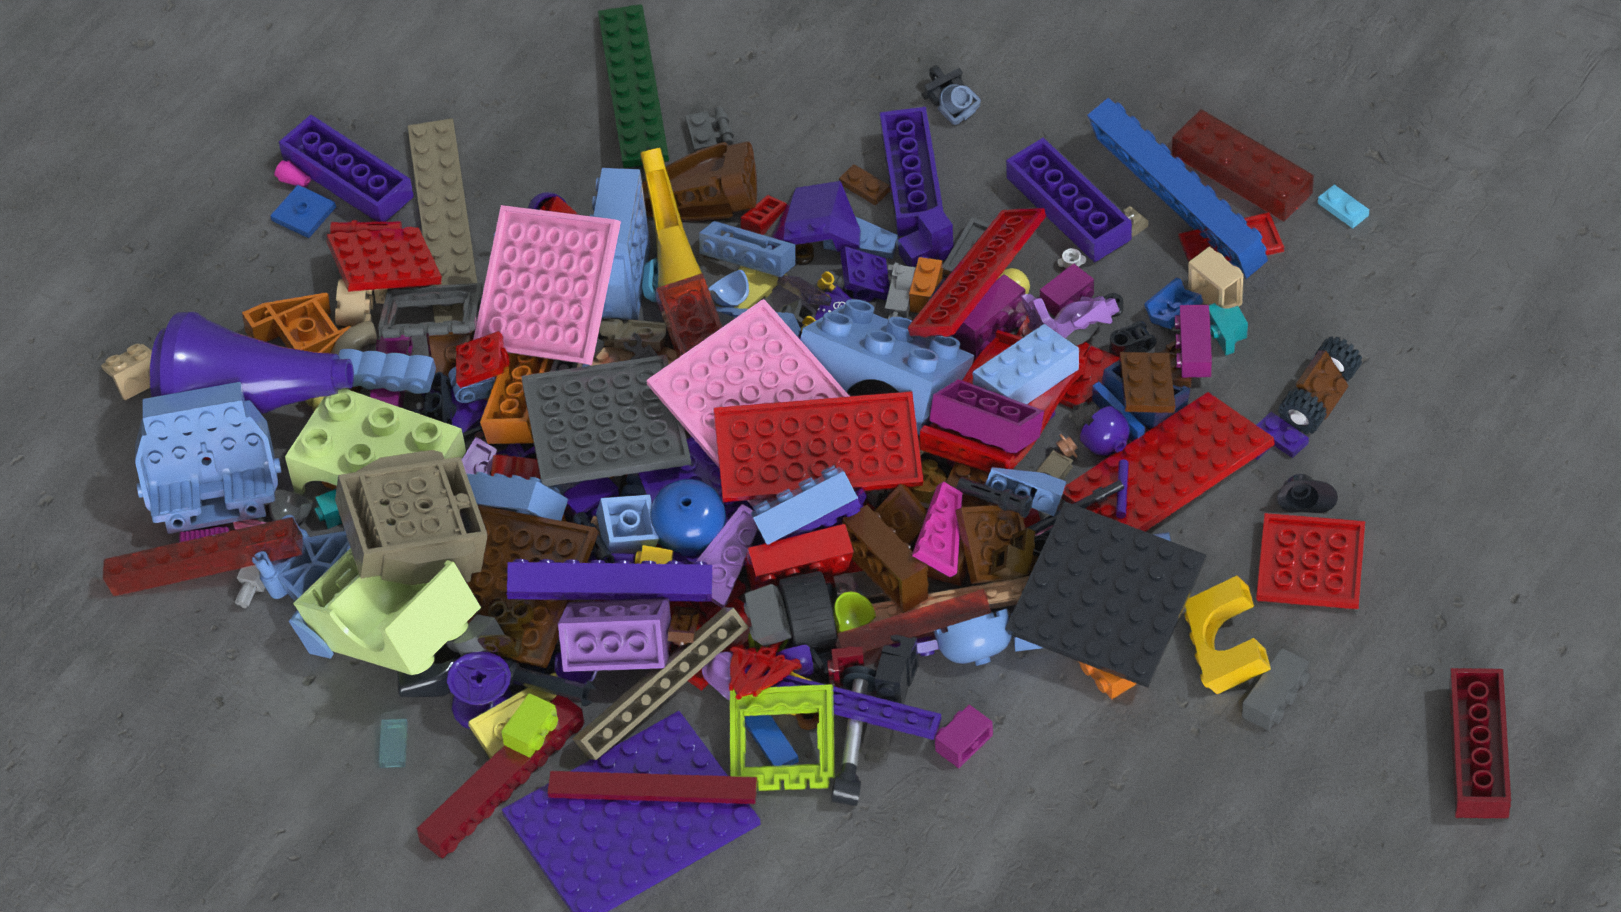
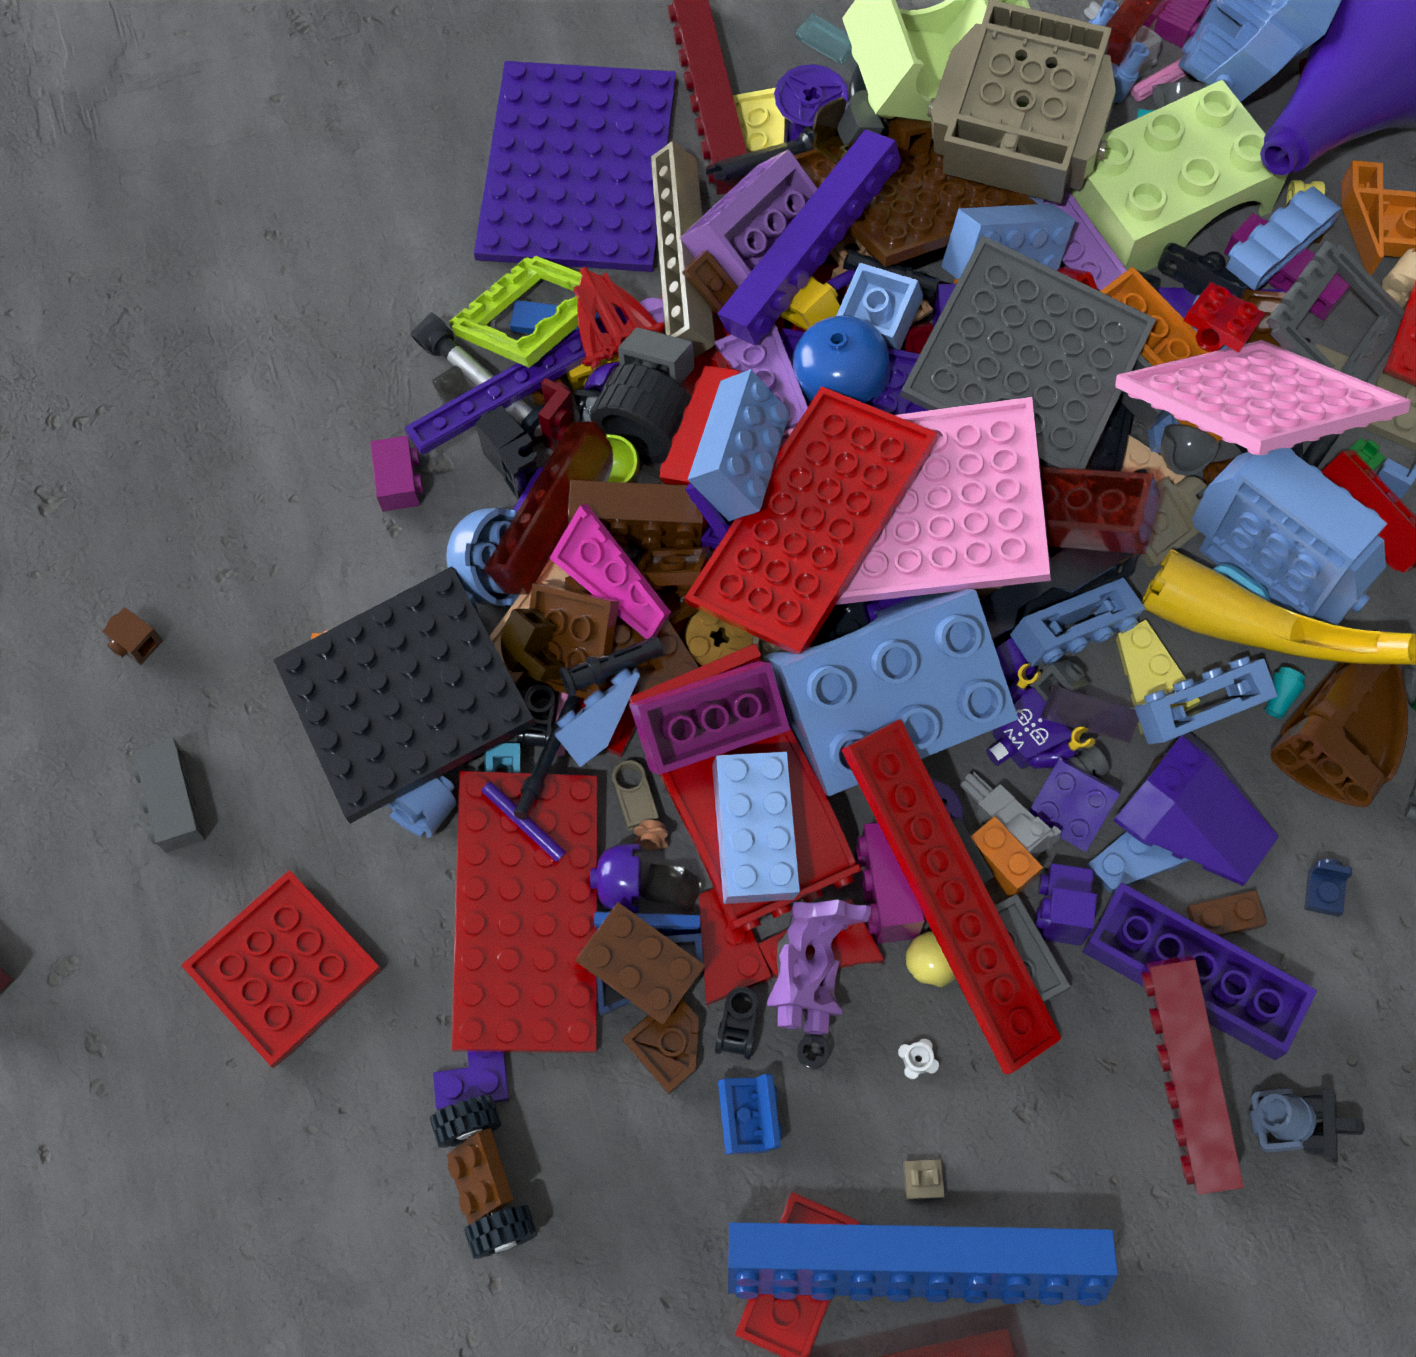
camera: 125 degrees right, 15 degrees up
dark tan cylinder [331,320,377,355] -> none
lime brick [501,693,558,757] -> none
dark red tile [548,771,758,804] -> none
light blue helmet [706,270,749,308] -> none
red slope [741,195,787,235] -> none
dark purple brick [1006,138,1132,263] -> none
magenta brick [1039,264,1094,317] -> none
magenta brick [1175,305,1212,378] -> none
yellow arch [1184,576,1271,694] -> none
tan piece [1188,247,1243,309] -> none
teal brick [1209,303,1248,356] -> none
black piece [1277,474,1338,513] -> none
none -> reddish brown brick [102,607,163,665]
none -> dark red brick [1141,955,1244,1195]
none -> teal cone [1264,667,1306,719]
none -> dark blue bracket [1304,859,1353,917]

